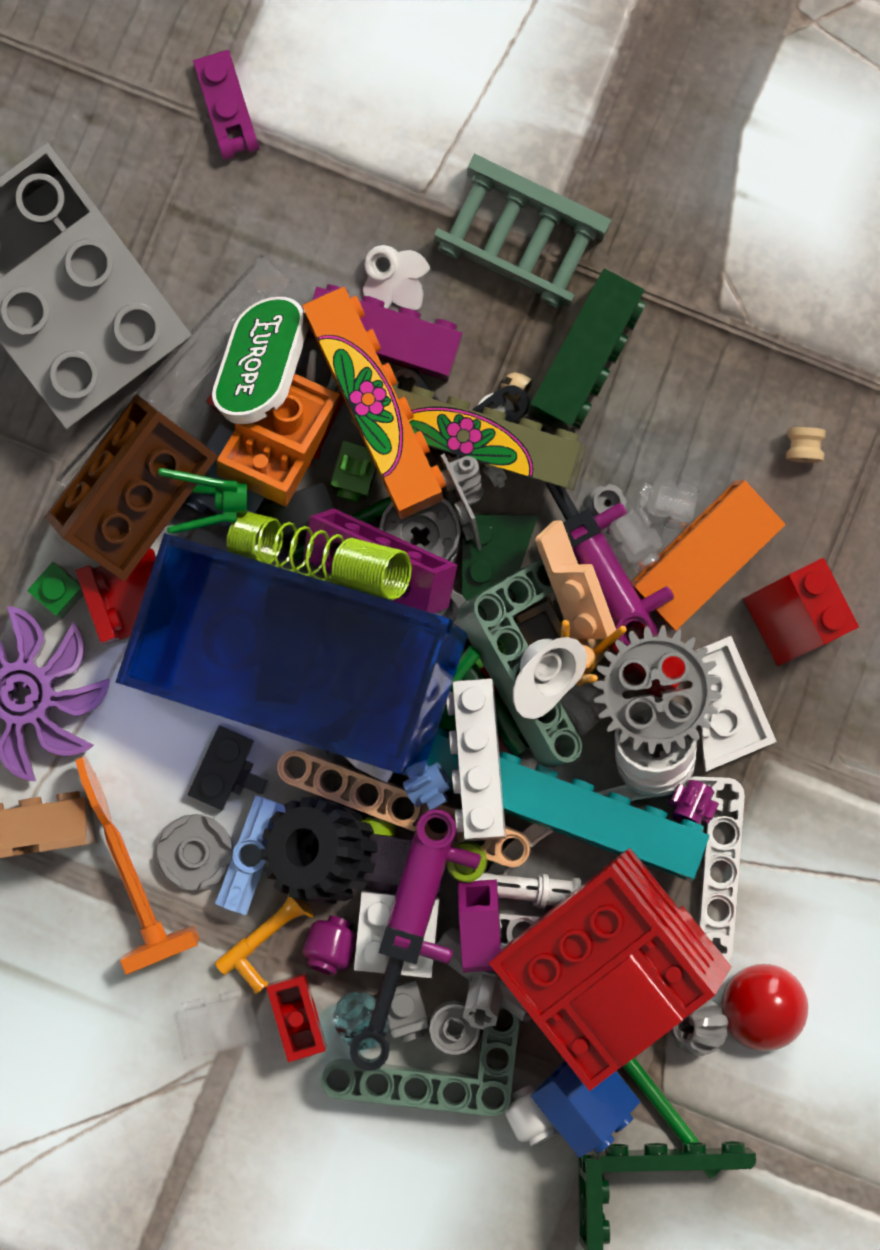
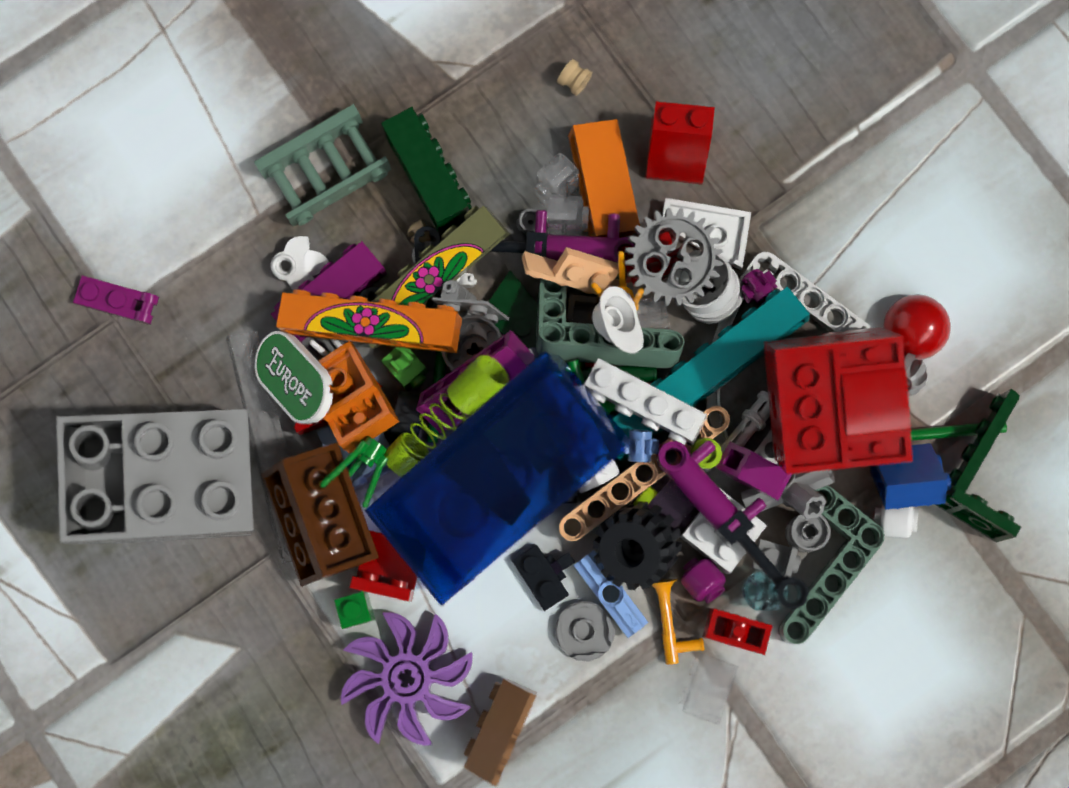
camera: 50 degrees left, 5 degrees down
orange piece [75,755,200,975] -> none

